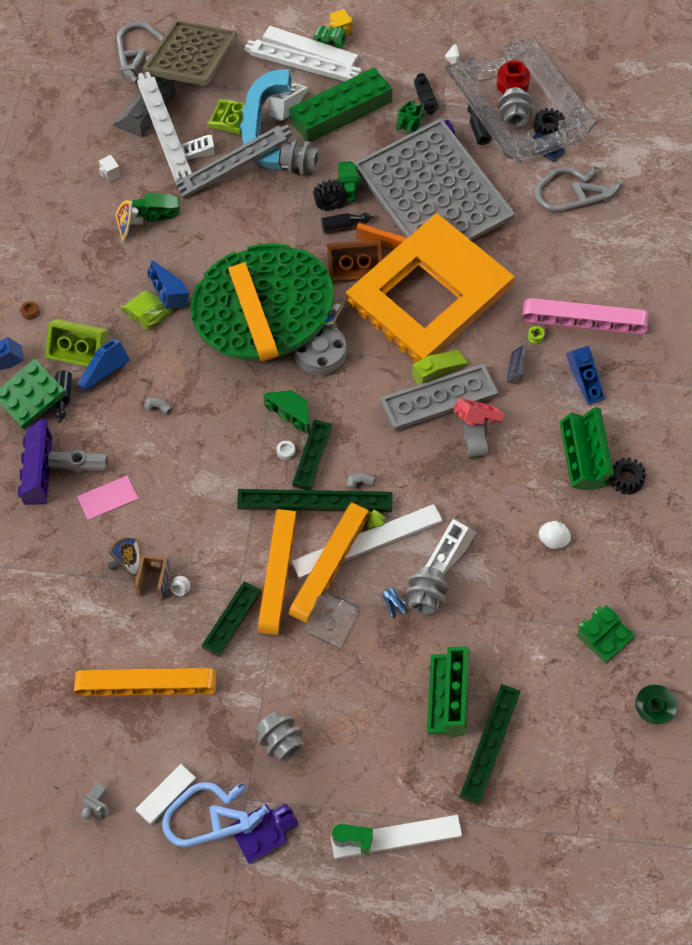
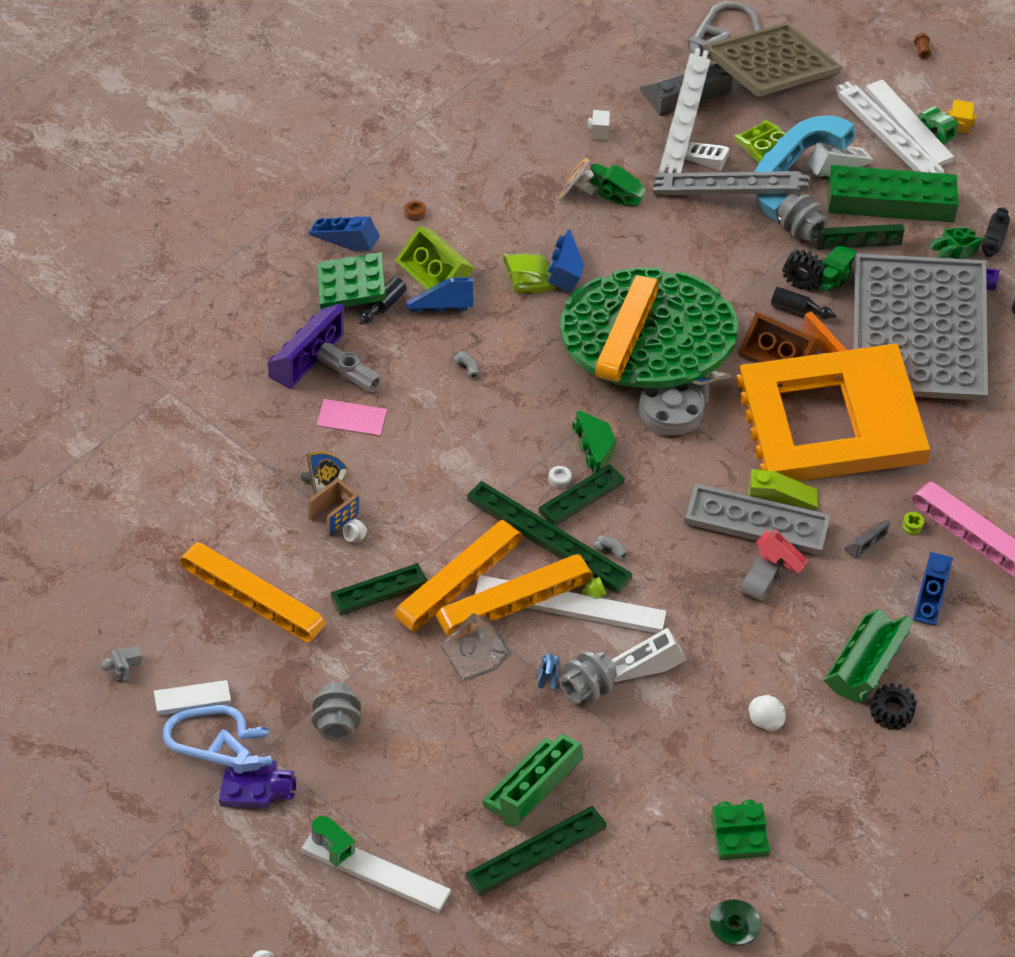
camera: 30 degrees right, 10 degrees down
none -> dark green plate [816,224,905,249]

